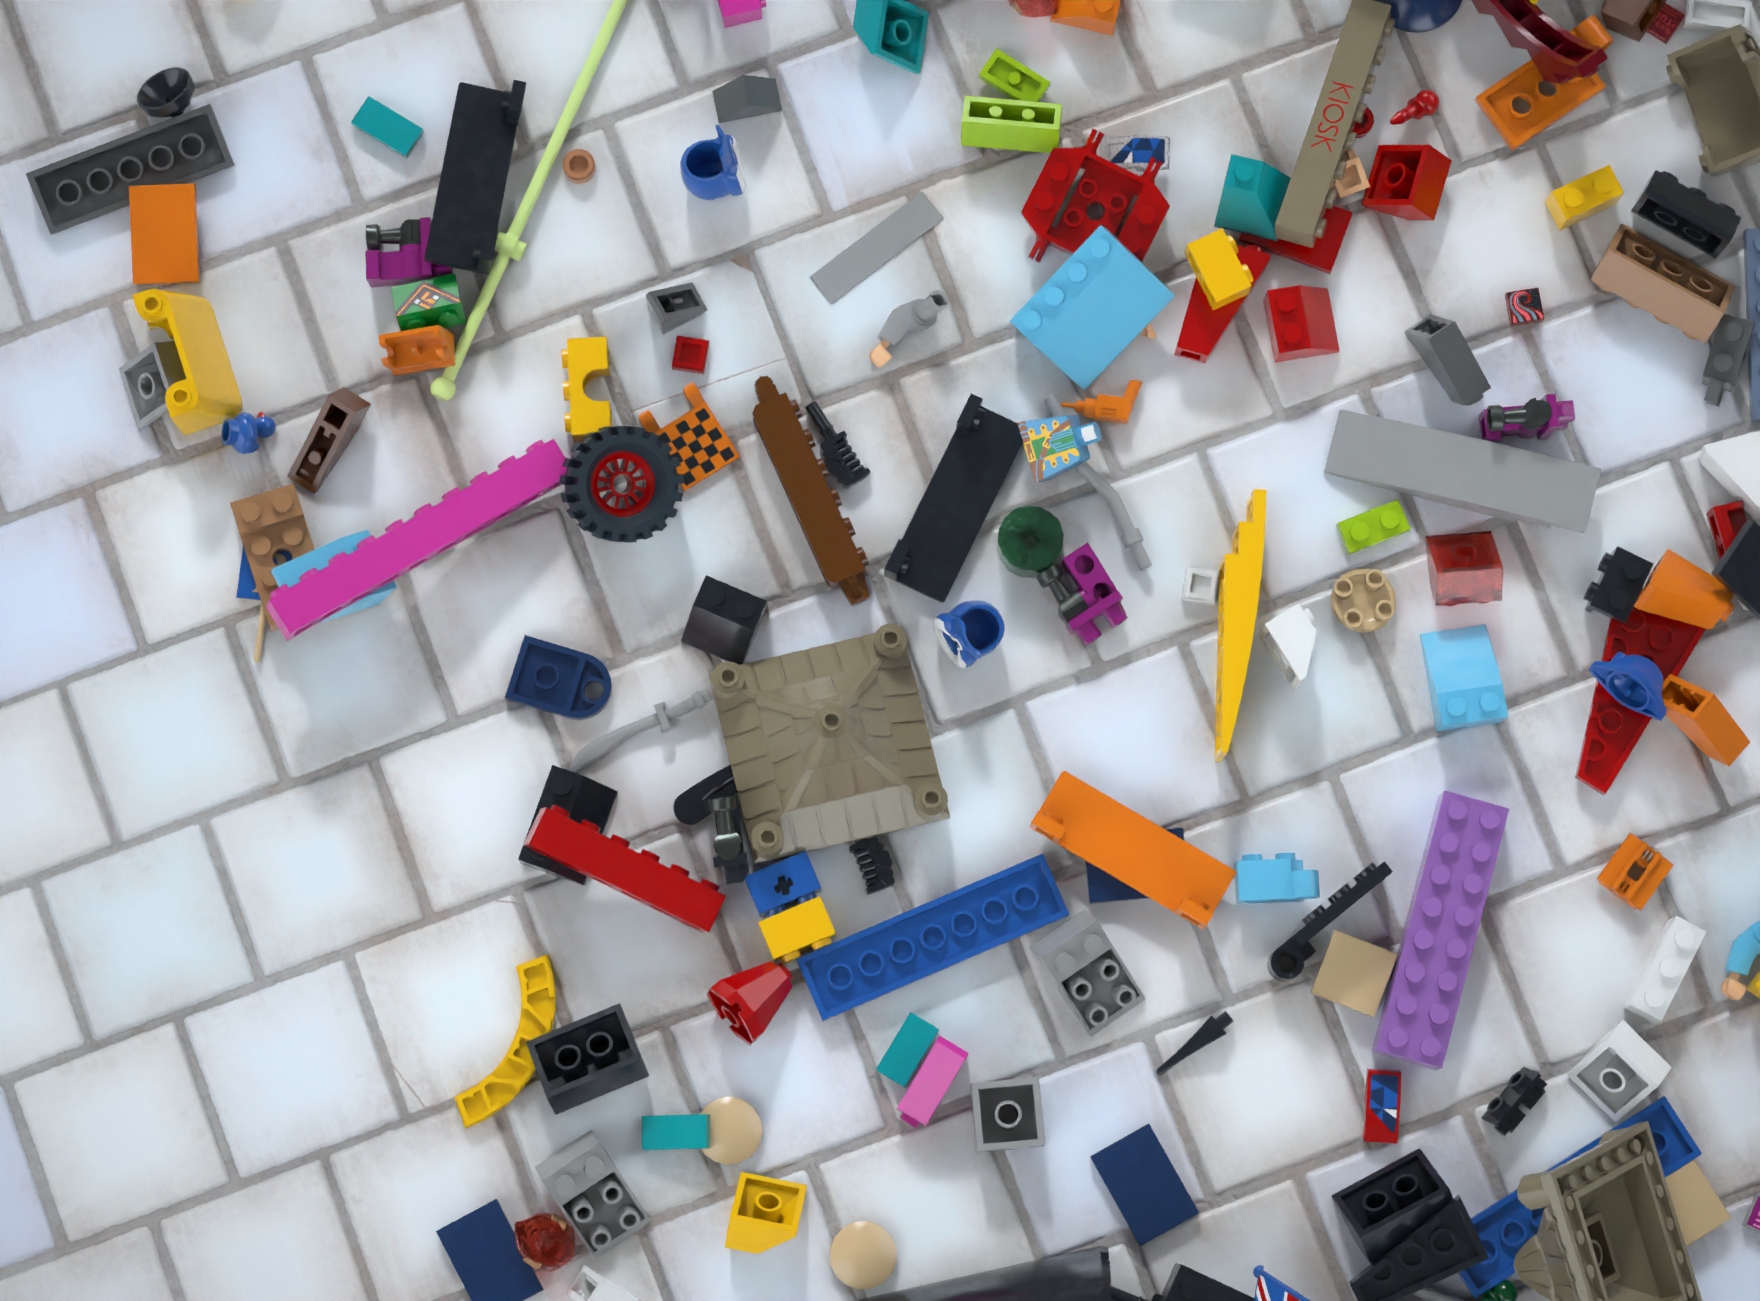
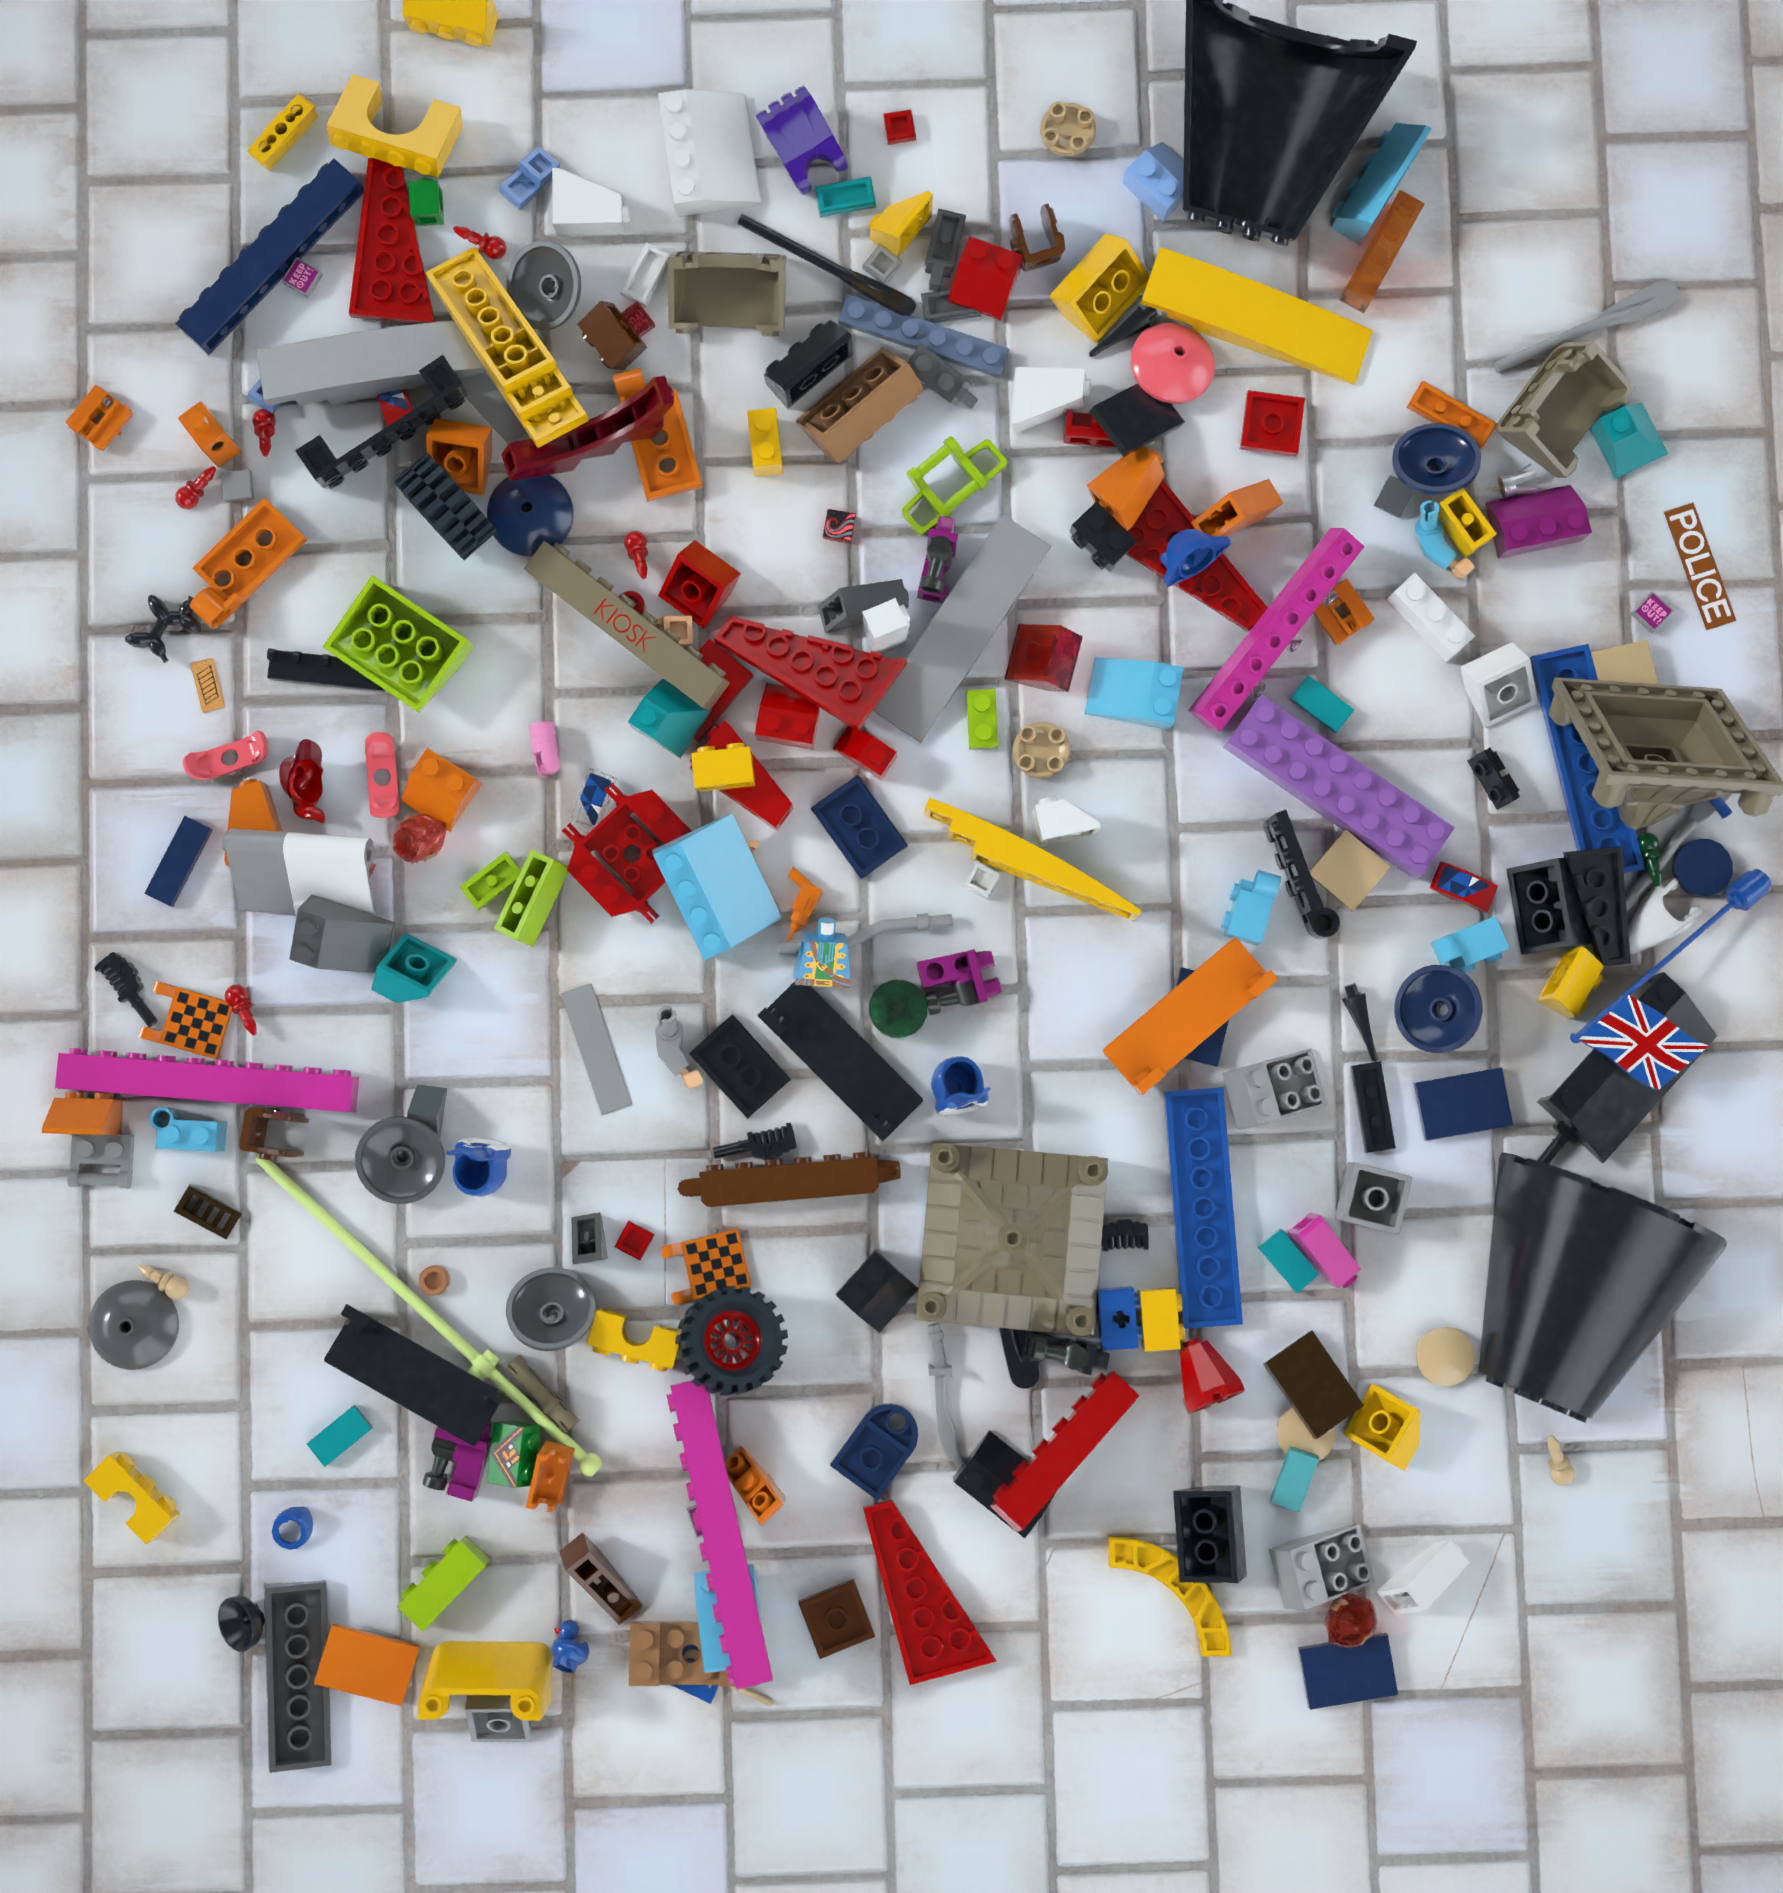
camera: 70 degrees left, 5 degrees up
none -> blue piece [272,1506,313,1550]
none -> dark grey dish [355,1116,445,1204]
none -> lime brick [397,1535,491,1632]
none -> dark grey dish [506,1267,596,1351]
none -> dark tan pin [506,1355,580,1434]
none -> bright pink hinge [529,721,560,778]
none -> black tile [689,1014,791,1119]
none -> red wing [714,616,907,731]
none -> orange slope [725,1446,786,1525]
none -> reddish brown tile [798,1579,875,1659]
none -> dark blue tile [810,775,908,879]
none -> red slope [833,726,897,781]
none -> white brick [863,598,910,654]
none -> red wing [863,1499,997,1685]
none -> lime bar [902,436,1007,536]
none -> dark pink piece [1188,528,1365,731]
none -> dark brown tile [1263,1330,1364,1440]
none -> teal tile [1289,675,1355,734]
none -> black tile [1350,1061,1396,1153]
none -> dark blue dish [1394,965,1483,1053]
none -> medium azure hinge [1431,916,1510,973]
none -> yellow slope [1537,946,1604,1019]

